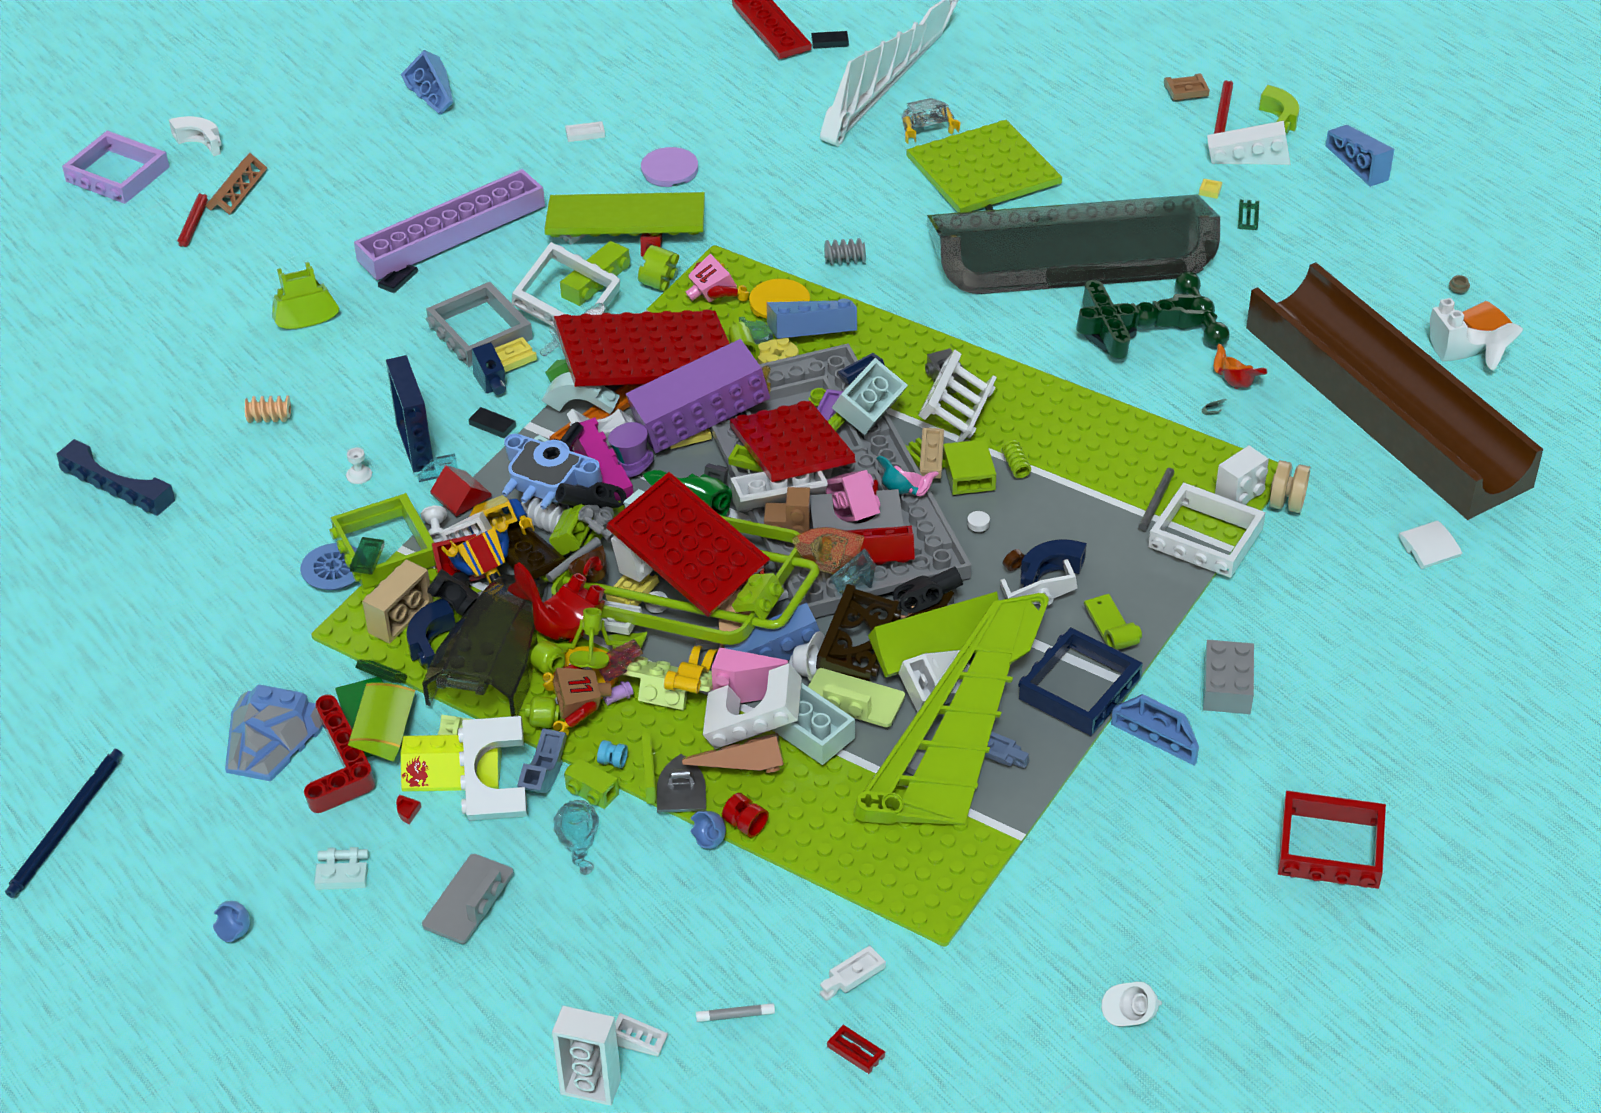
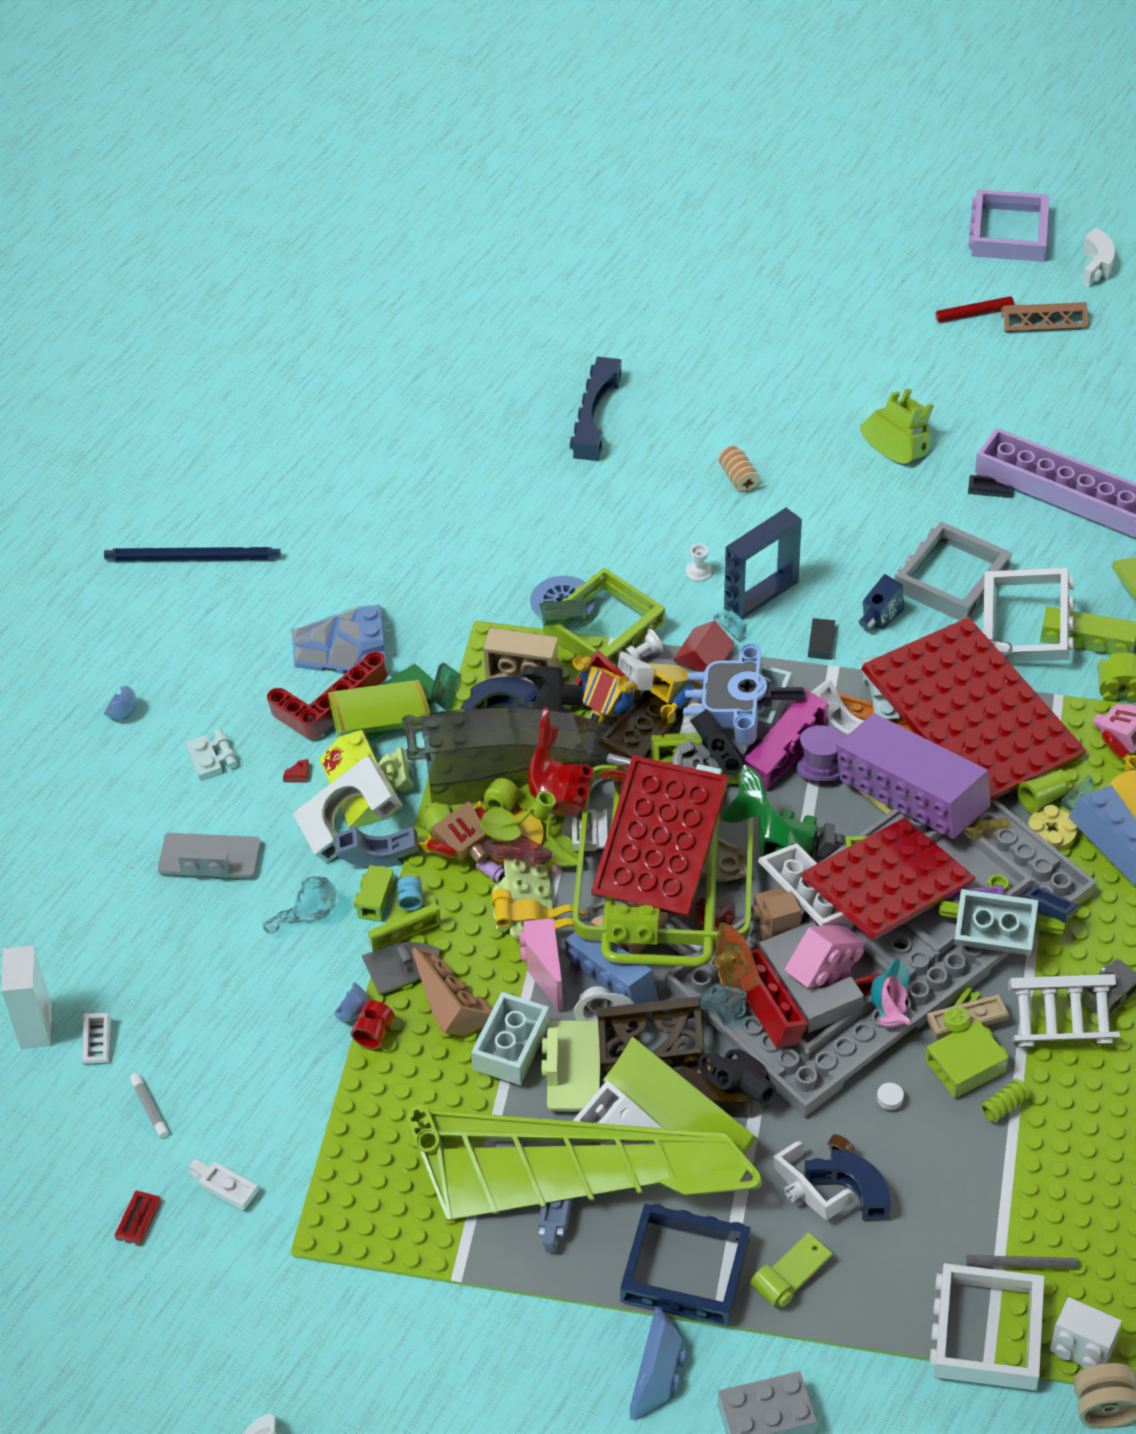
camera: 70 degrees right, 5 degrees up
light yellow plate [495,337,537,372] -> none
white arch [703,663,802,749] -> none
none -> lime tile [943,1007,970,1032]

